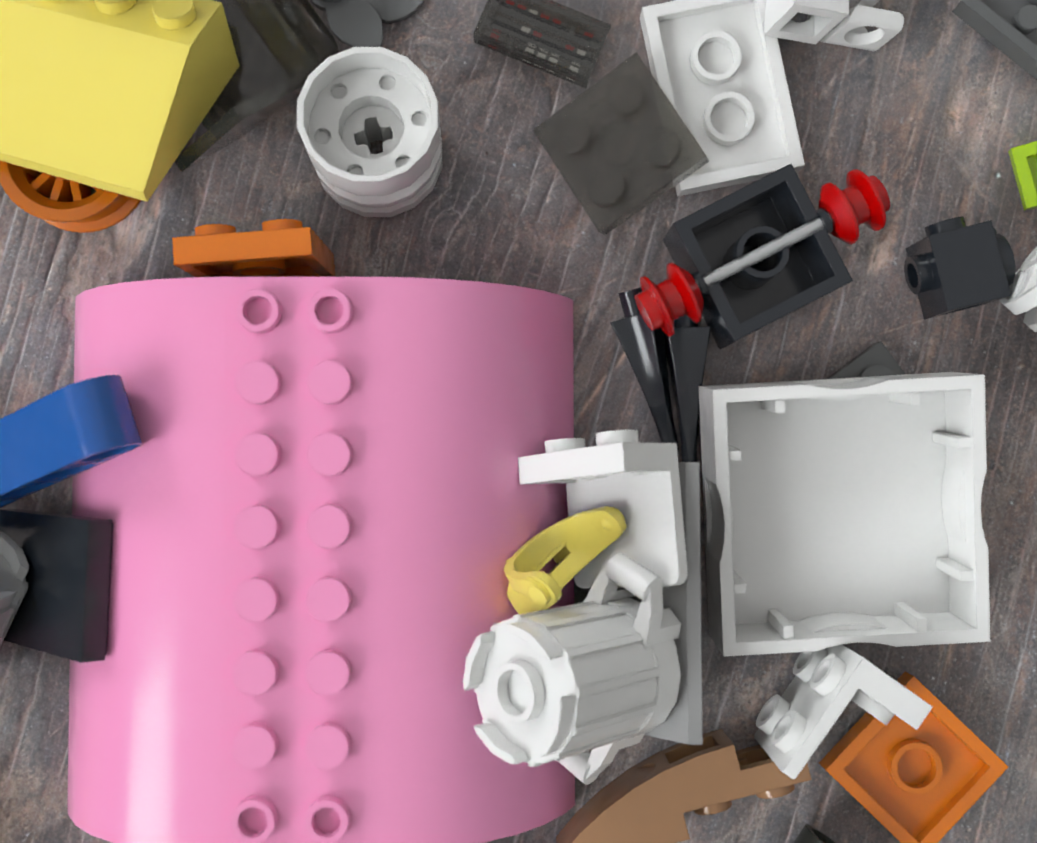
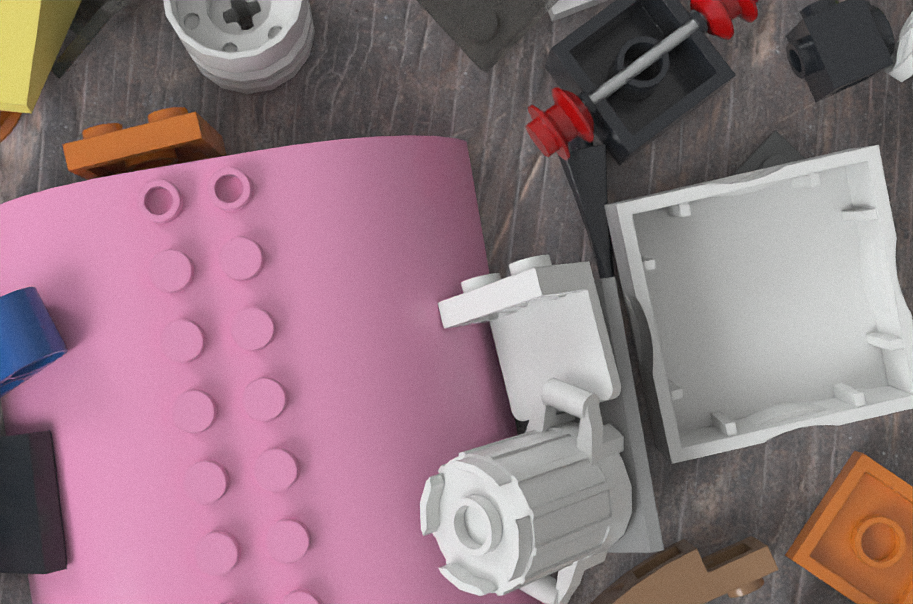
camera: 15 degrees left, 0 degrees up
light yellow helmet [504,506,626,614] -> none
black piece [610,287,679,454] -> none
white bracket [754,644,933,779] -> none

